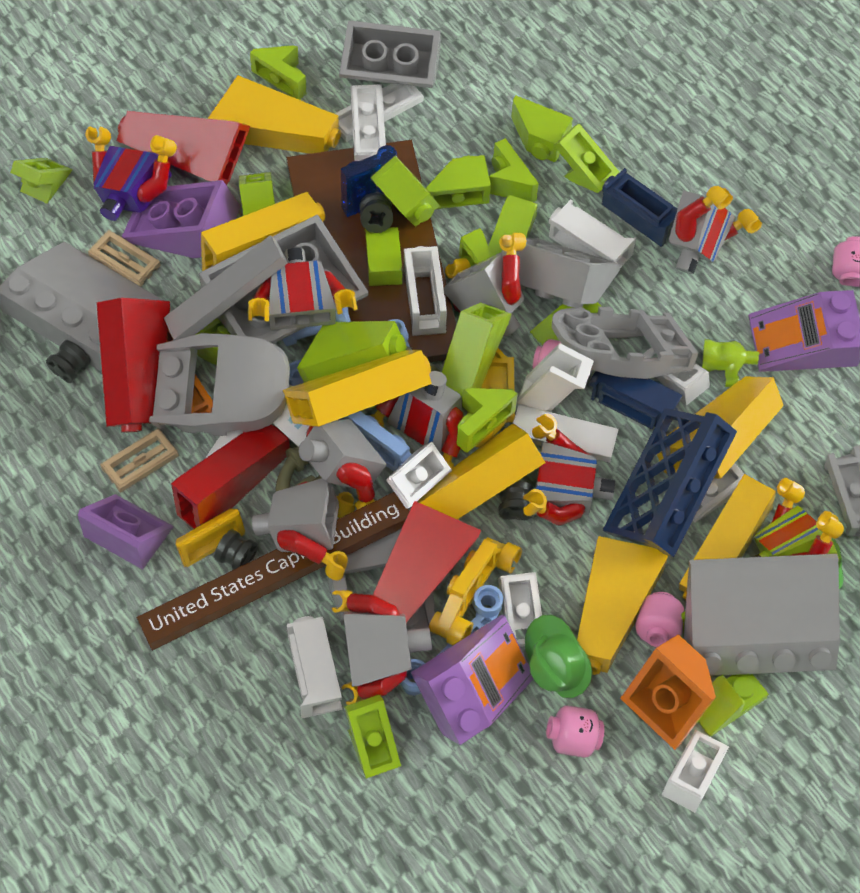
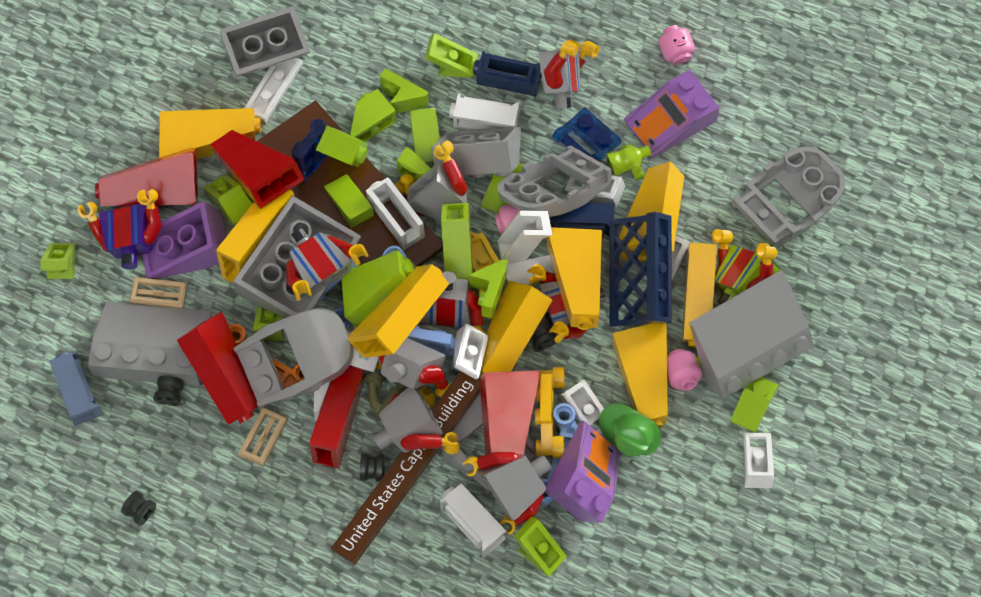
camera: 25 degrees left, 5 degrees up
medium lavender slope [78,494,174,570] -> none
light grey tile [164,235,288,340] -> none
yellow tile [175,509,245,567] -> none
lime slope [250,45,307,100] -> none
white tile [350,84,387,163] -> none
pearl dark grey wheel [359,192,393,233] -> none
lime slope [511,95,573,162] -> none
bright pink head [546,705,604,758] -> none
orange slope [620,634,716,750] -> none
none -> red slope [210,130,305,209]
none -> yellow slope [546,227,602,330]
none -> clear blue plate [552,107,622,162]

